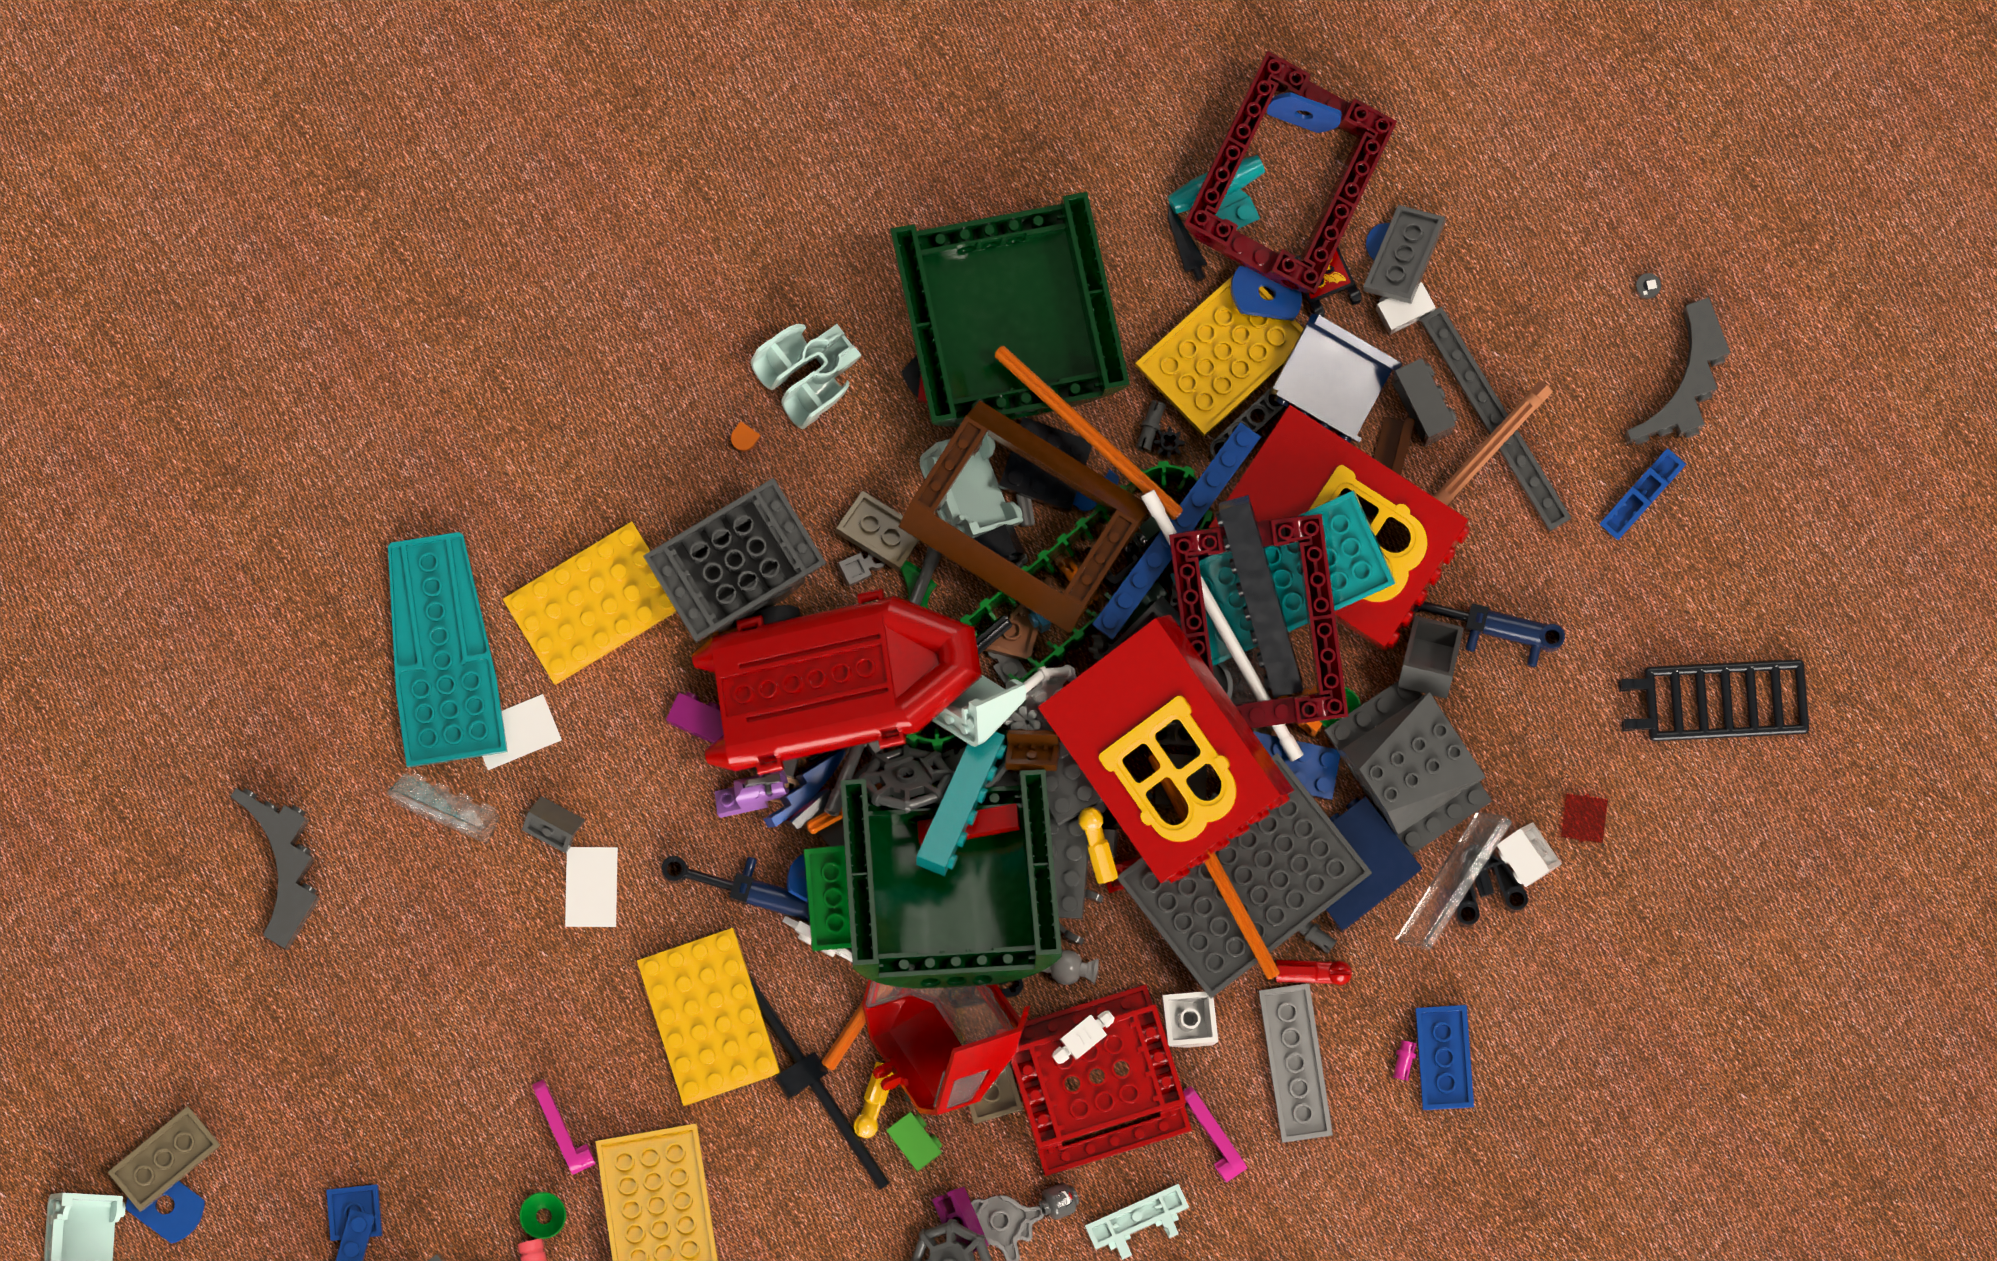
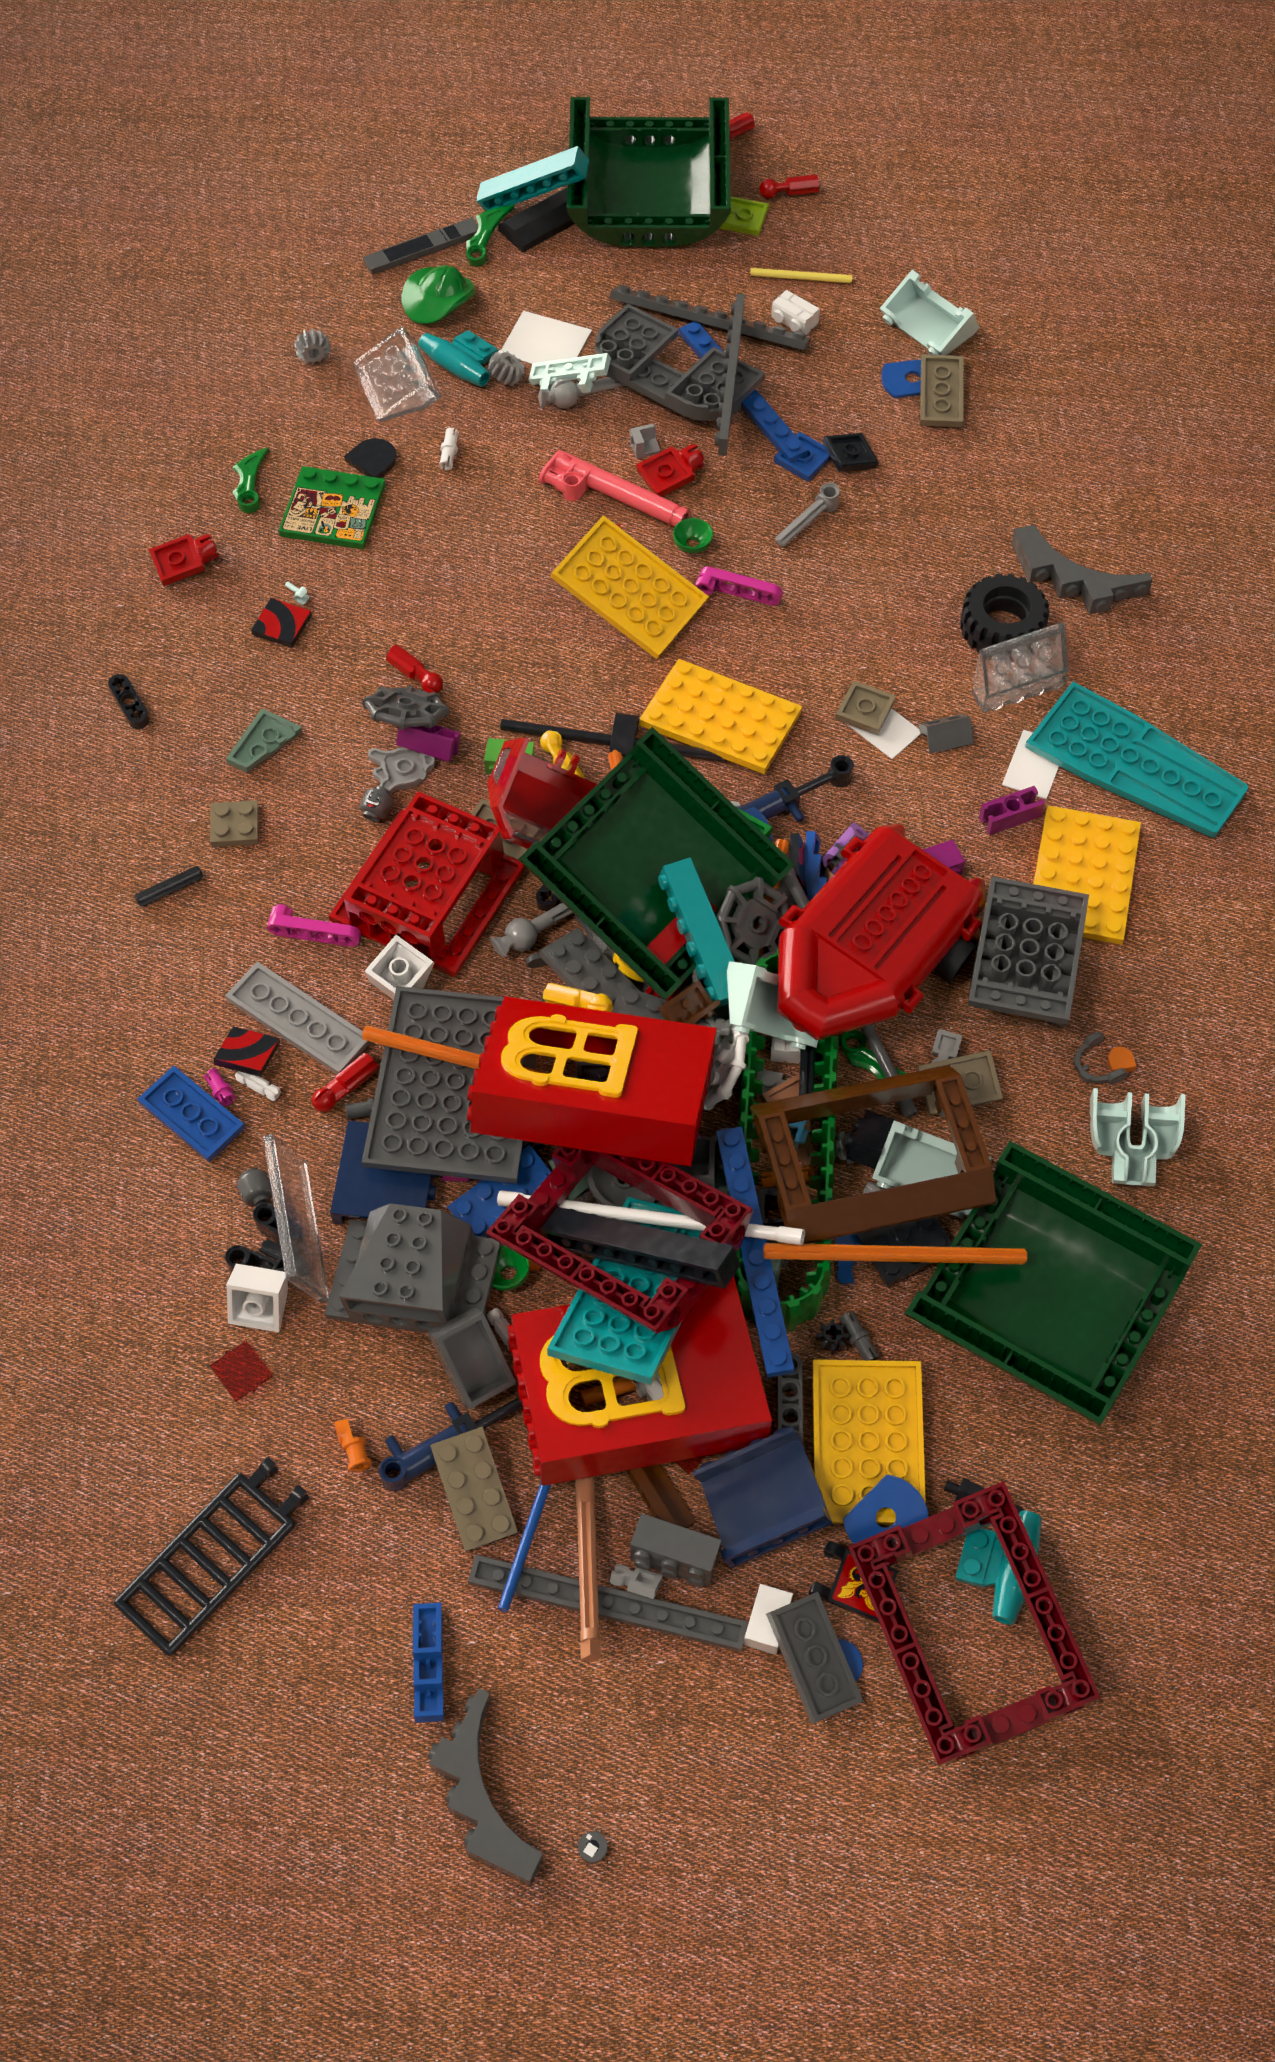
camera: 135 degrees right, 20 degrees down
white piece [1052,1010,1115,1064] -> none
light aqua hinge [1085,1184,1189,1260] -> none
blue piece [1267,92,1342,133] -> none
none -> black tile [214,1026,280,1077]
none -> white axle [235,1071,281,1101]
none -> dark grey head [237,1168,274,1207]
none -> orange connector [334,1418,372,1473]
none -> dark tan plate [430,1427,518,1552]
none -> white axle [487,1308,510,1350]
none -> blue bar [498,1482,551,1612]
none -> light grey plate [610,1564,663,1599]
none -> light grey axle [775,483,840,547]
none -> black tile [822,433,879,472]
none -> dark tan plate [835,681,896,735]
none -> black tyre [960,574,1050,661]
none -> magenta piece [979,785,1045,835]
none -> dark grey piece [1073,1032,1128,1085]

